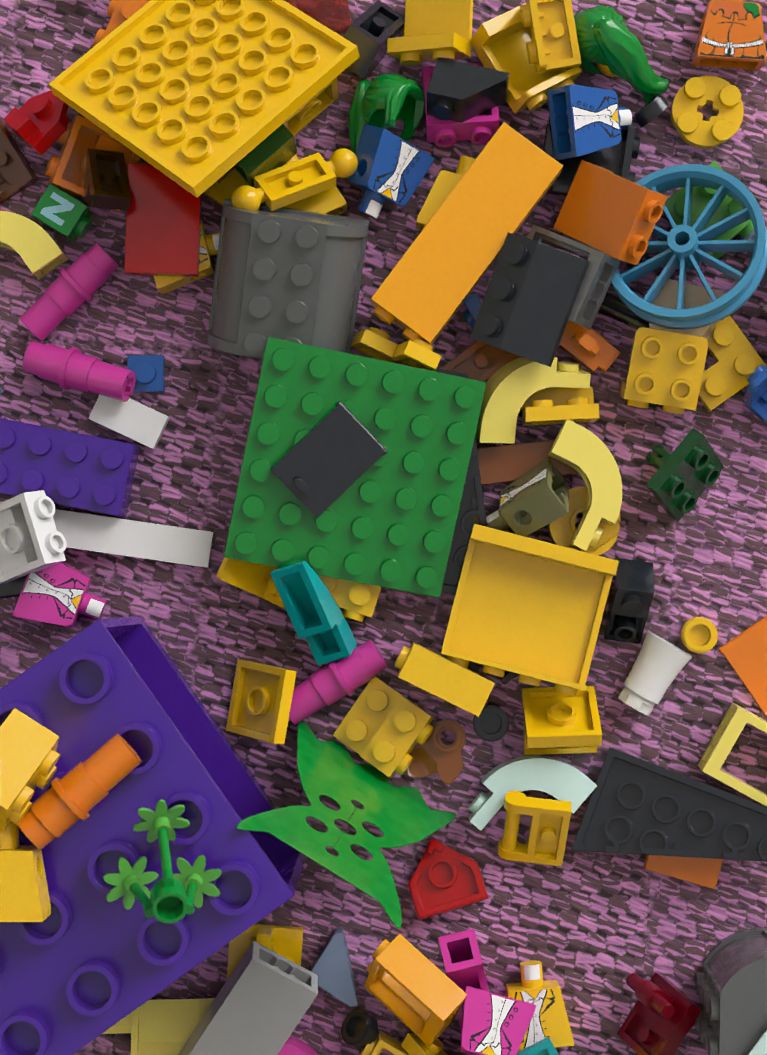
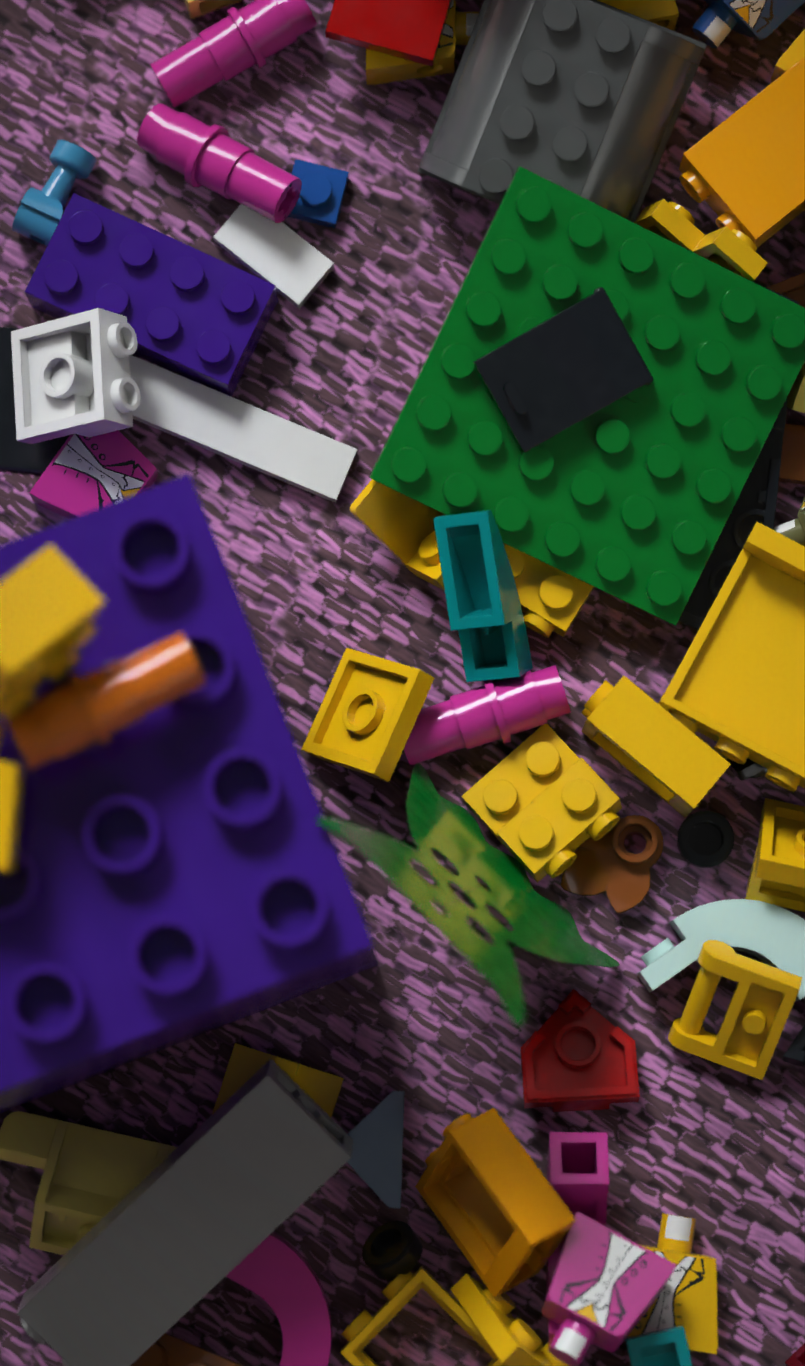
camera: 15 degrees right, 5 degrees down
bright green plant [103,799,222,924] -> none

